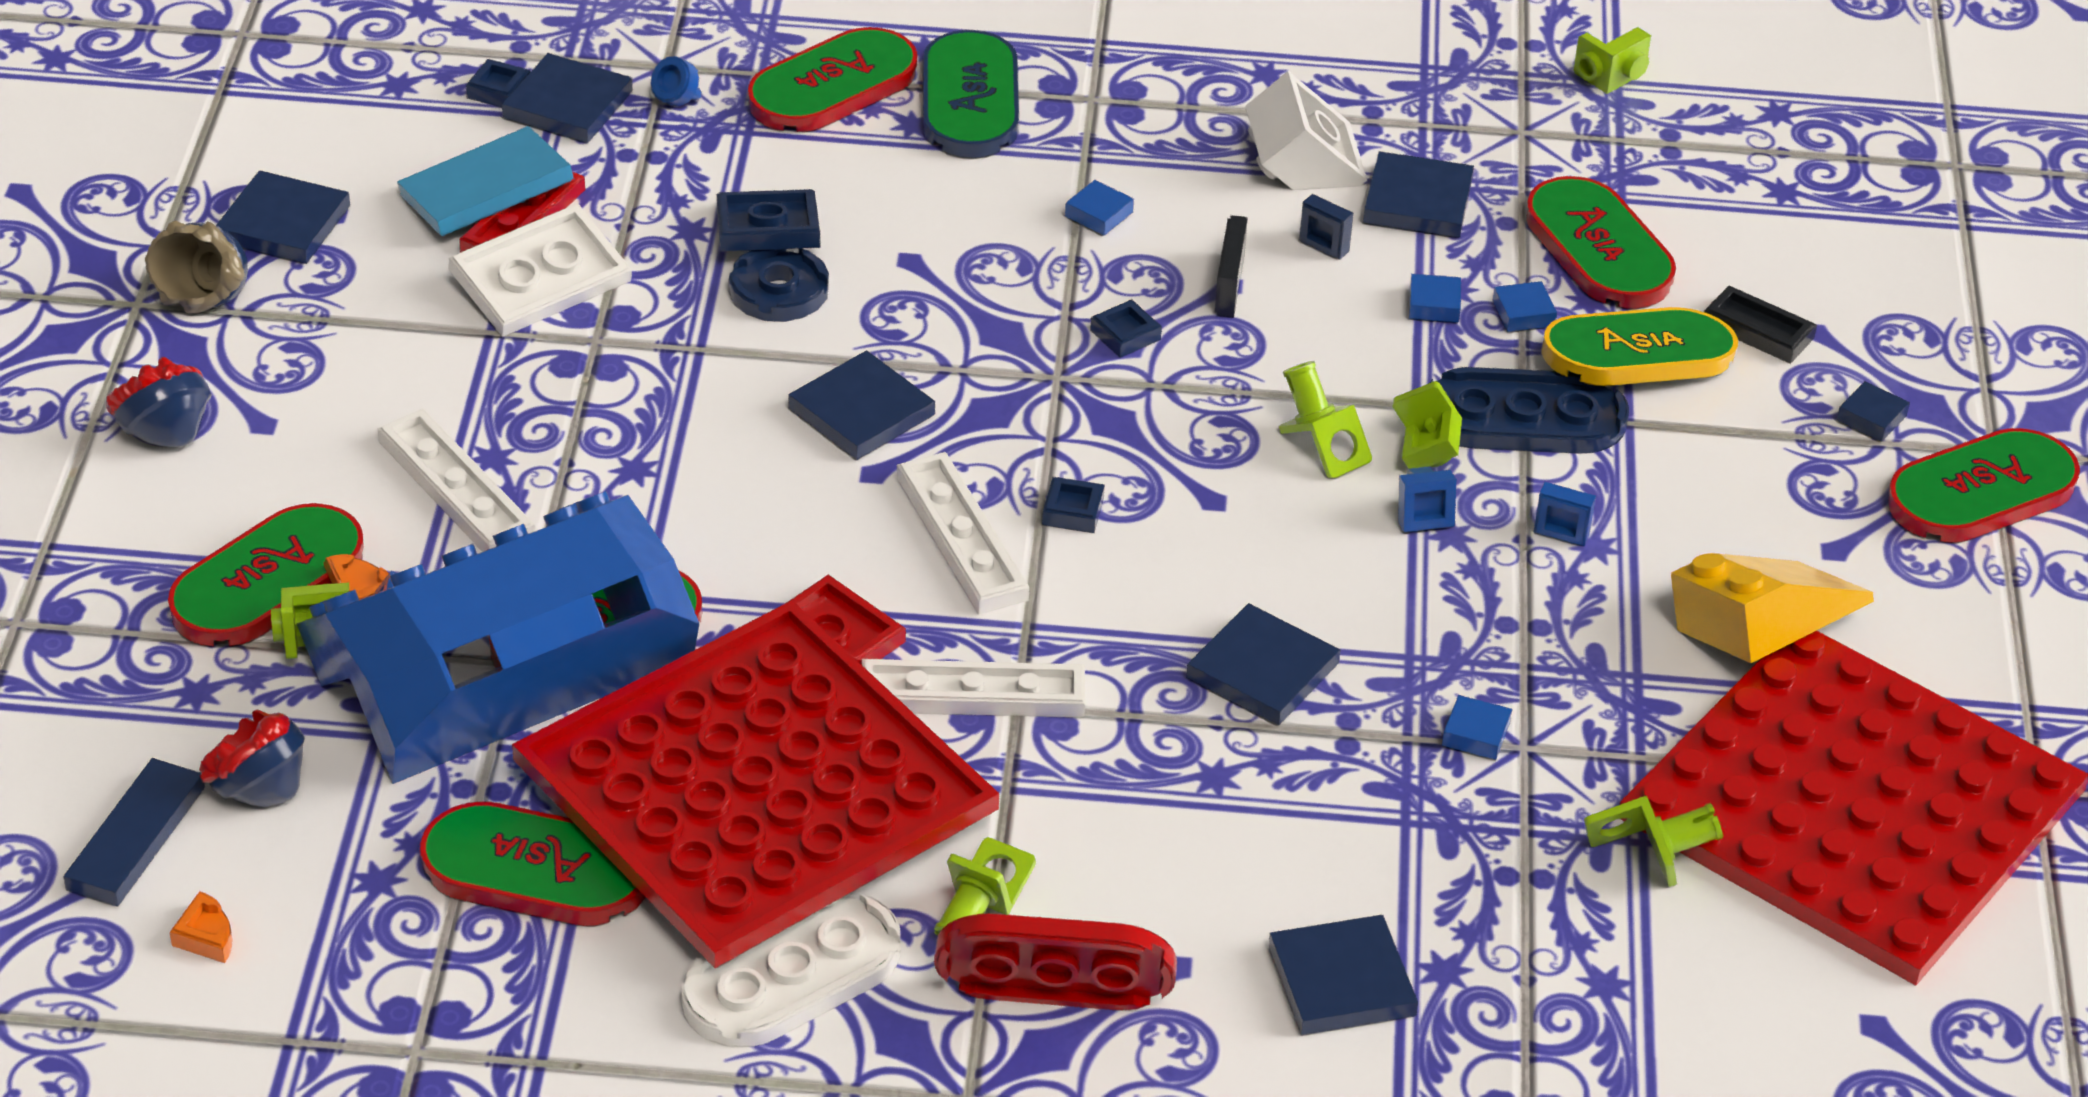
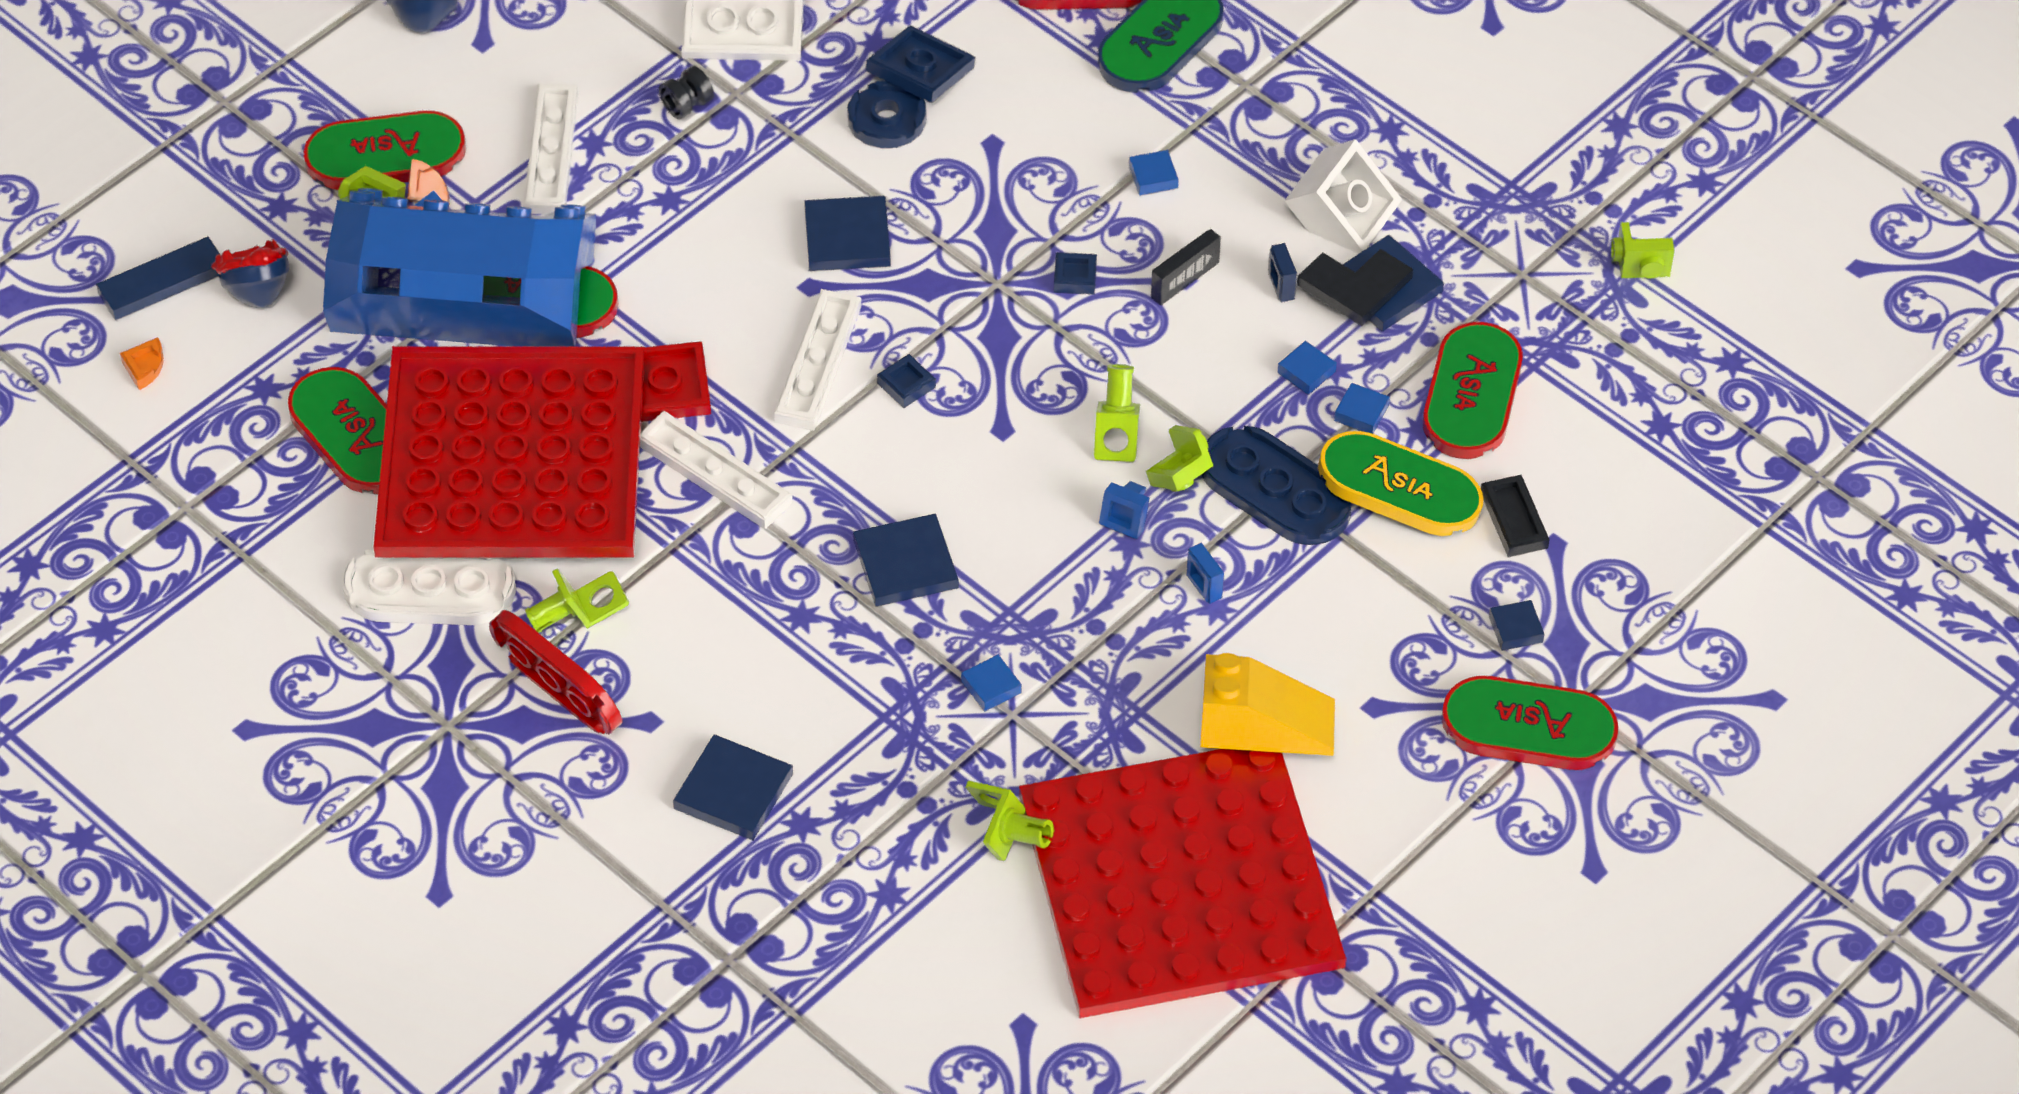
camera: 40 degrees right, 10 degrees up
none -> black wheel [658,65,714,119]
none -> black tile [1297,249,1413,326]

